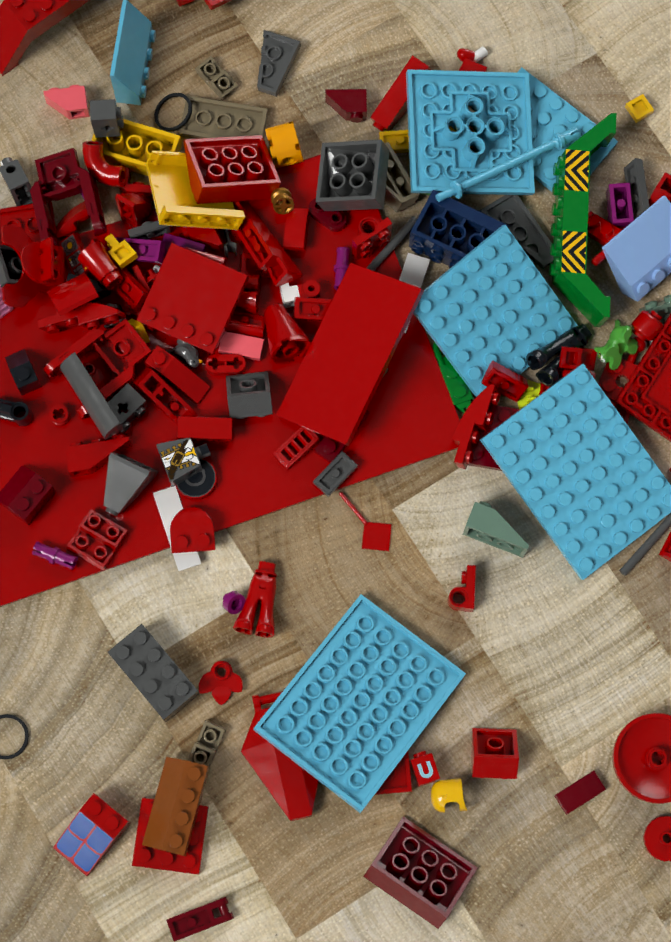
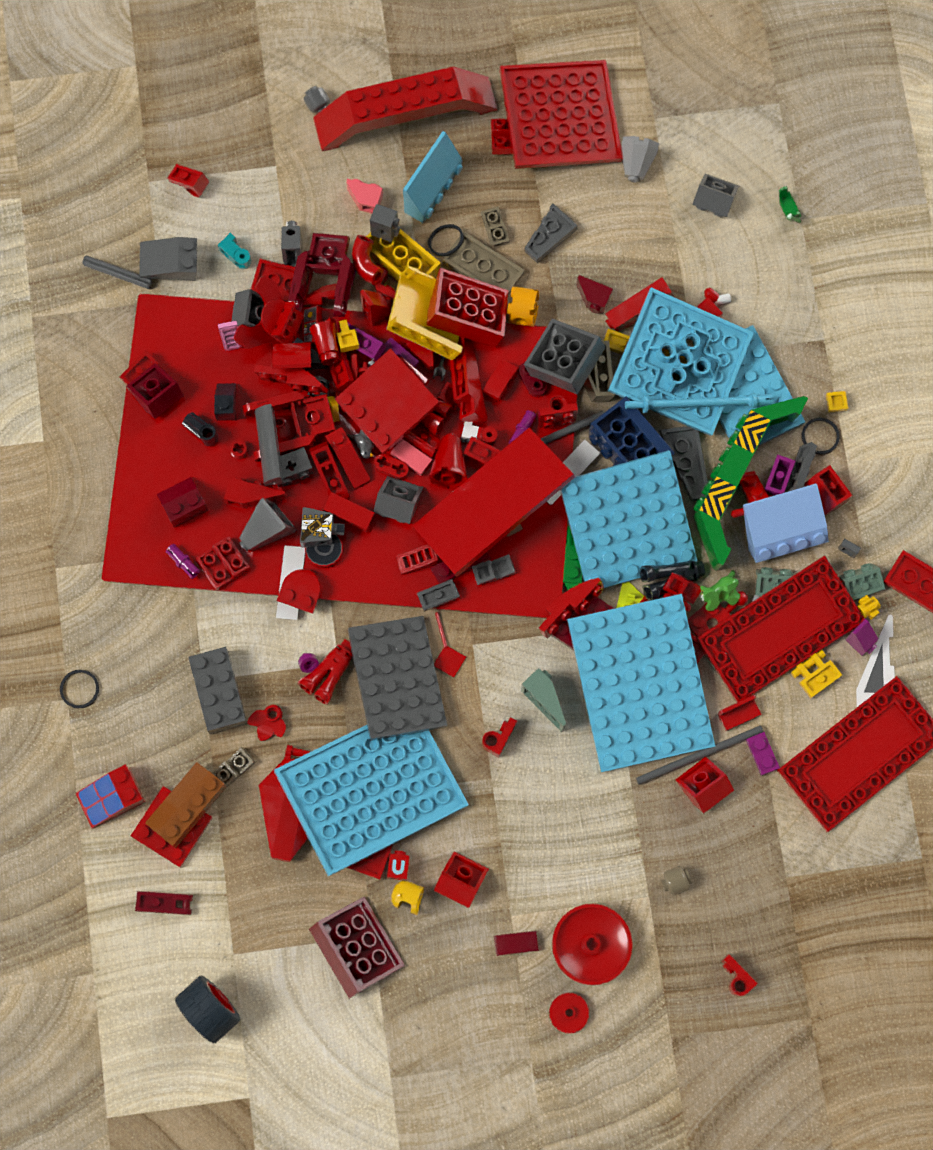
camera: 25 degrees right, 0 degrees up
dark grey plate [128,221,171,240] -> none
pearl gold wheel [271,188,294,215] -> none
red slope [481,361,529,402] -> none
red head [631,310,663,342] -> none
none -> dark grey plate [347,616,448,741]
none -> dark grey slope [472,554,516,585]
none -> black piece [801,418,840,455]

